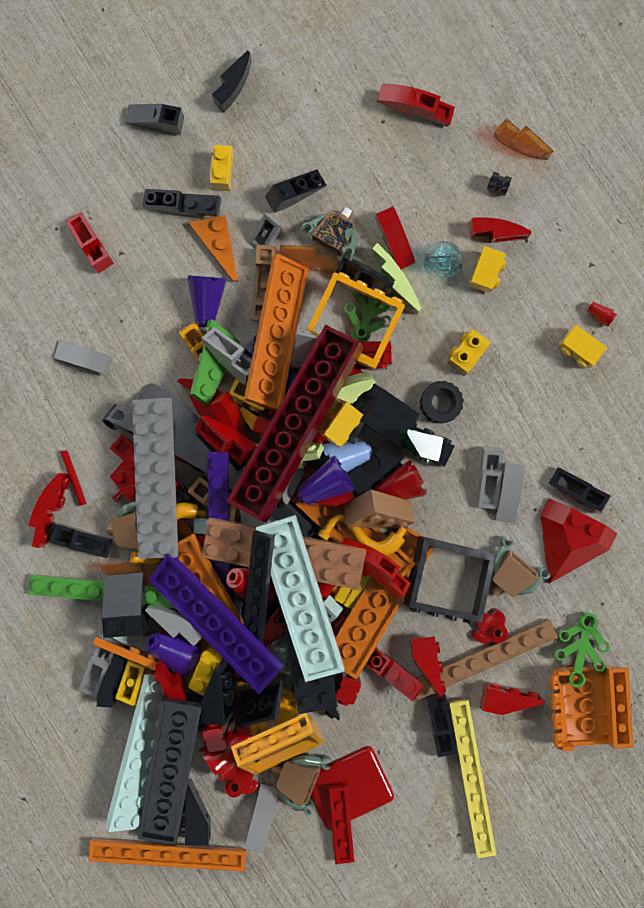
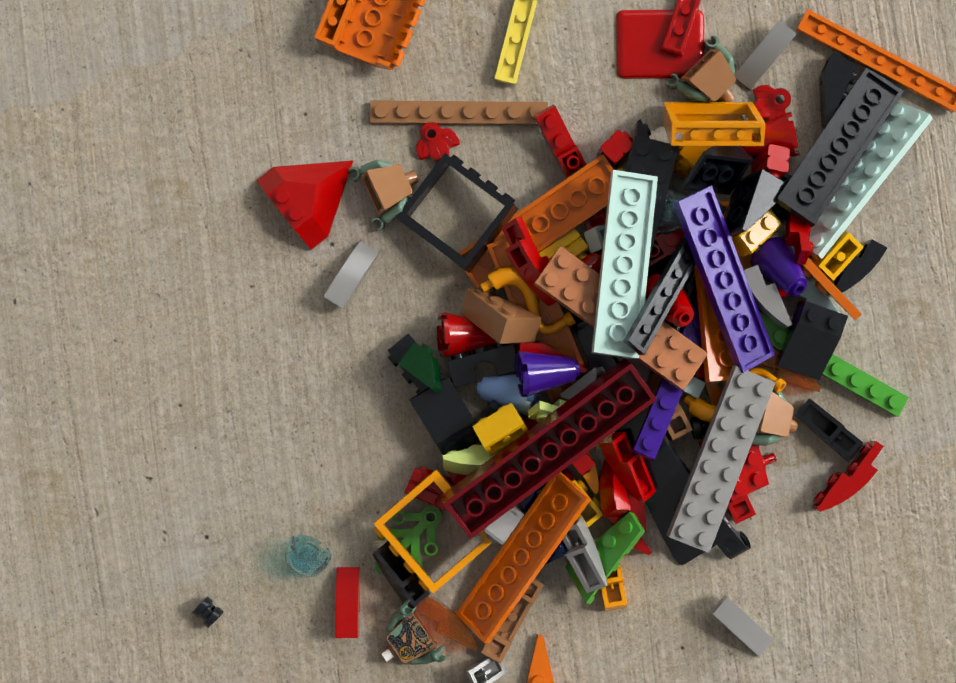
camera: 150 degrees left, 0 degrees up
red bar [60,450,87,506] -> none
light grey slope [78,635,121,698] -> none
dark purple cone [188,275,226,328] -> none
yellowish green slope [371,243,421,315] -> none
red slope [410,636,446,699] -> none
black tyre [420,381,464,424] -> none
black slope [426,694,457,758] -> none
yellow brick [447,329,491,375] -> none
yellow brick [468,246,507,294] -> none
red slope [469,217,531,243] -> none
light grey slope [478,446,504,509] -> none
red slope [479,682,545,715] -> none
clear orange slope [493,118,554,161] -> none
black slope [549,467,611,514] -> none
bright green plant [554,613,610,688] -> none
yellow brick [558,325,607,368] -> none
red cone [587,301,617,327] -> none

